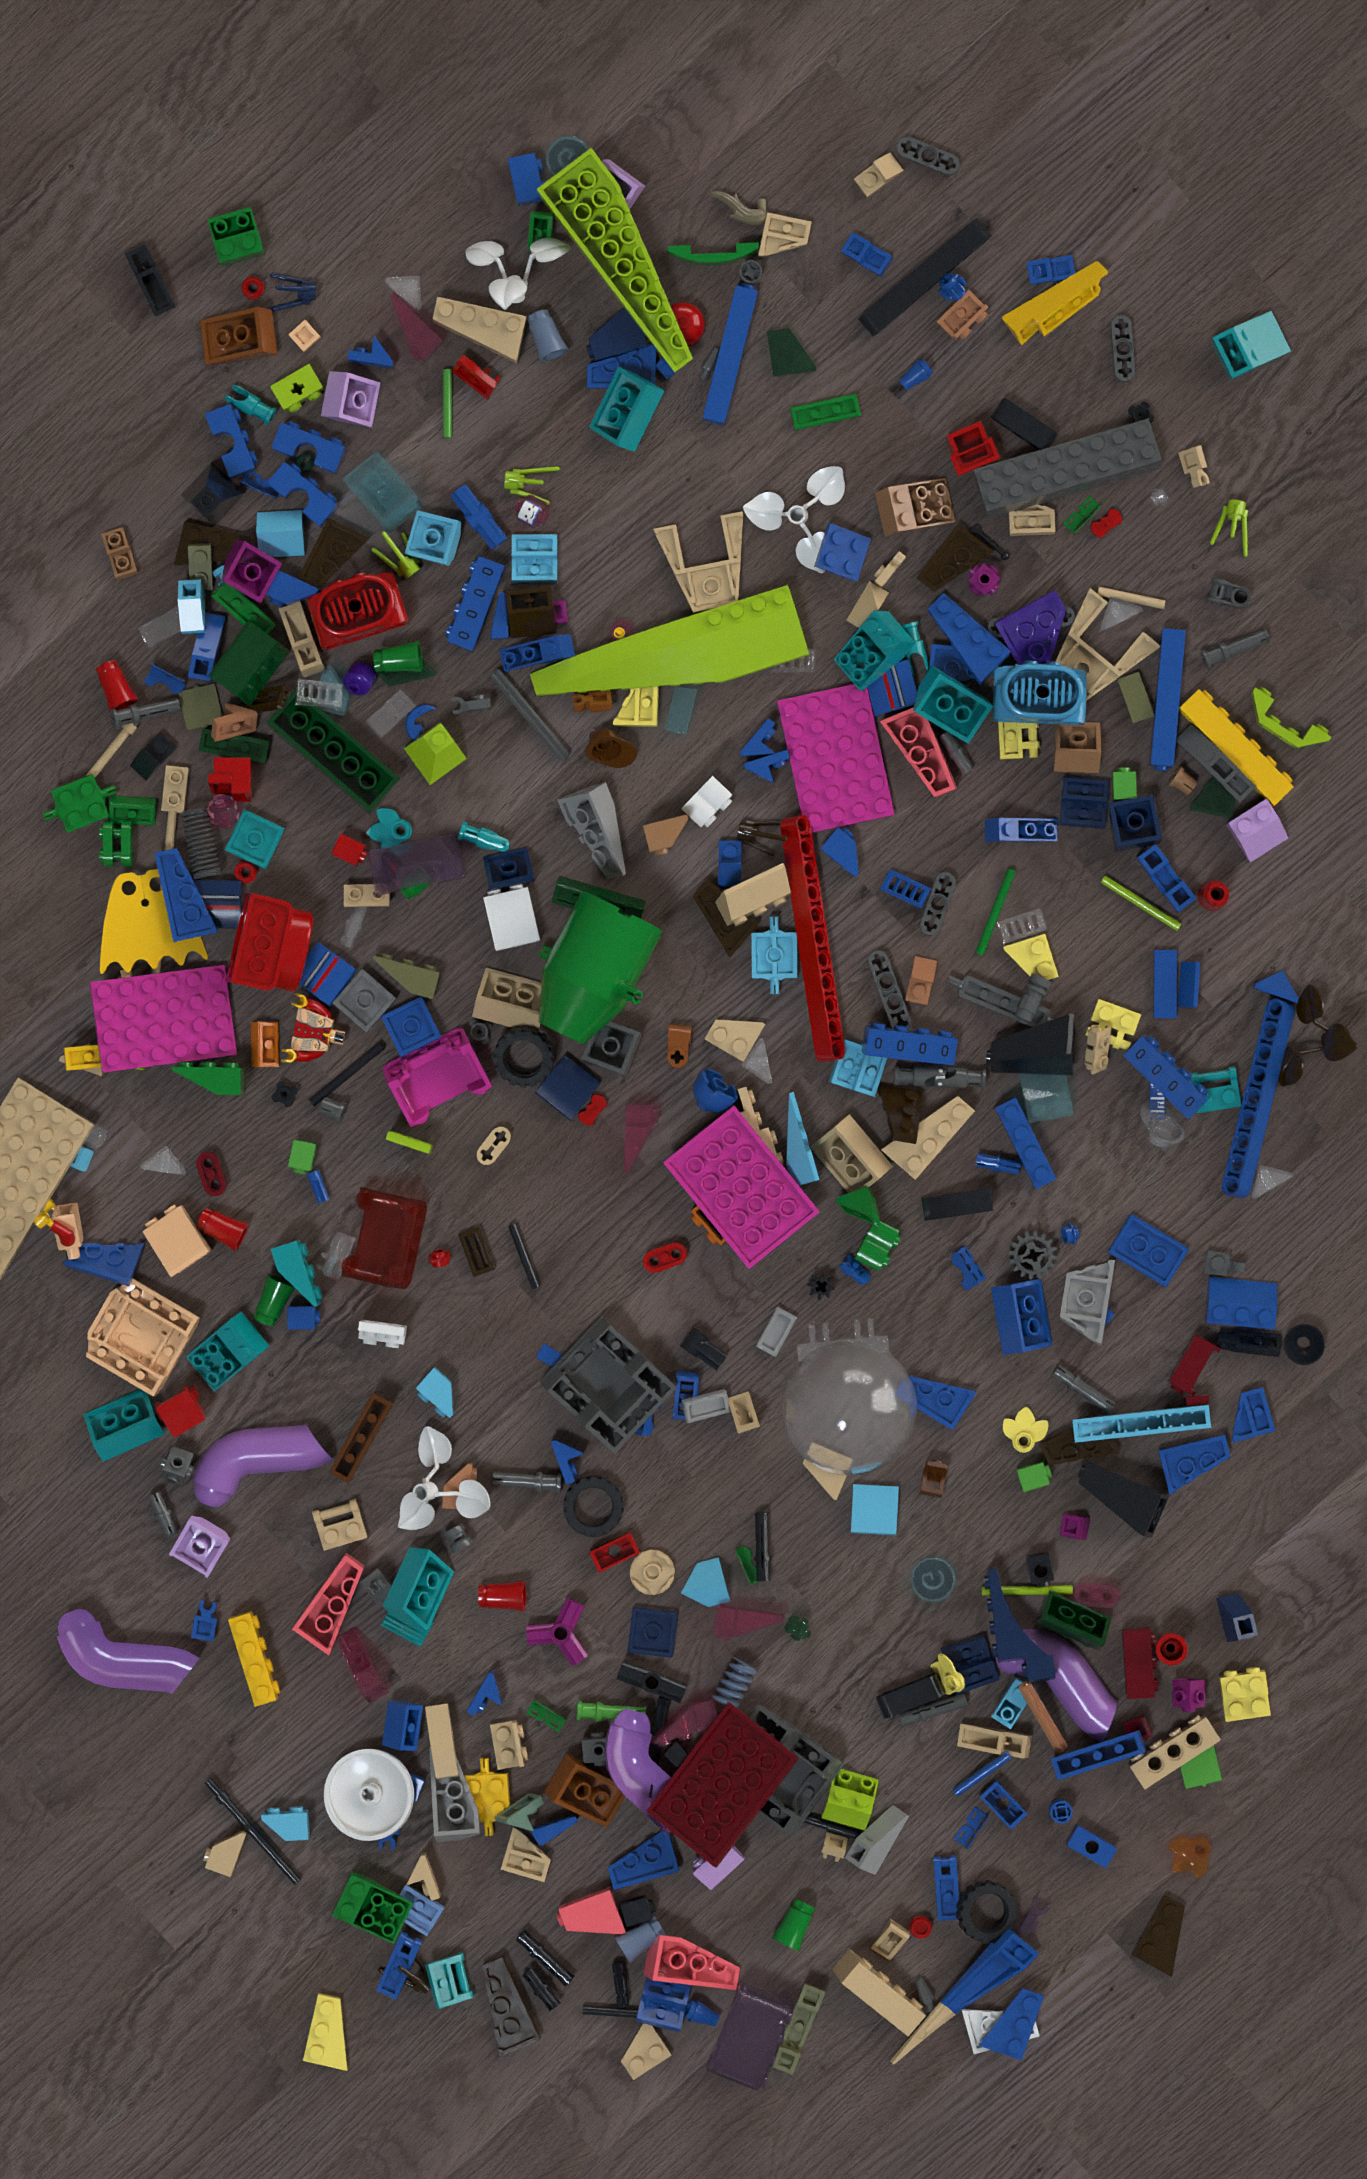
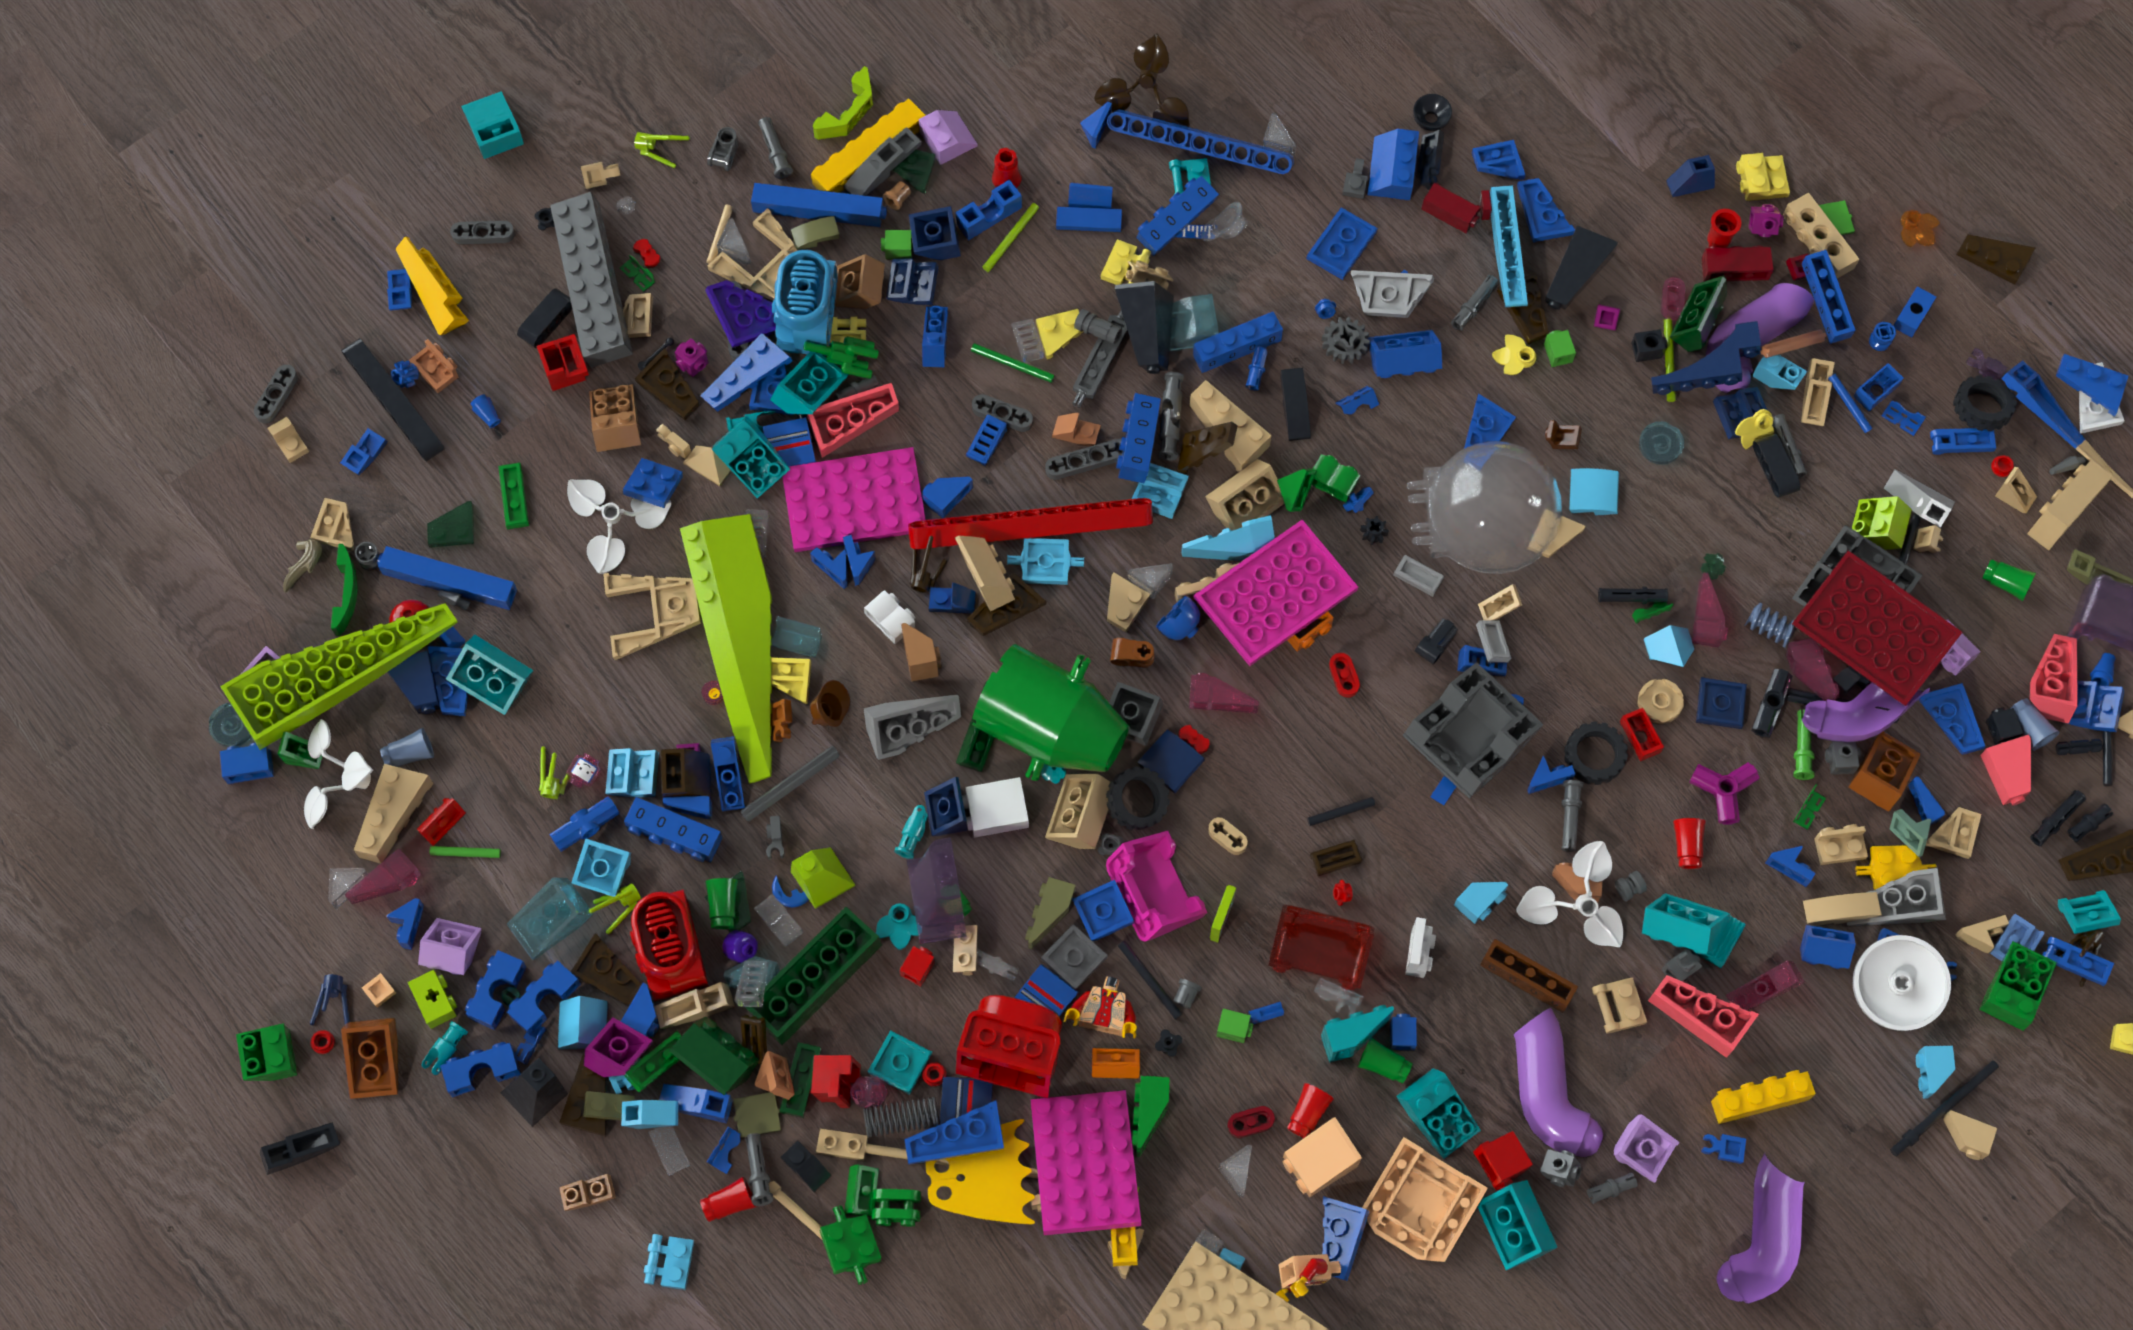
camera: 85 degrees left, 20 degrees down
none -> medium azure plate [643,1234,694,1290]
none -> green plant [803,336,878,379]

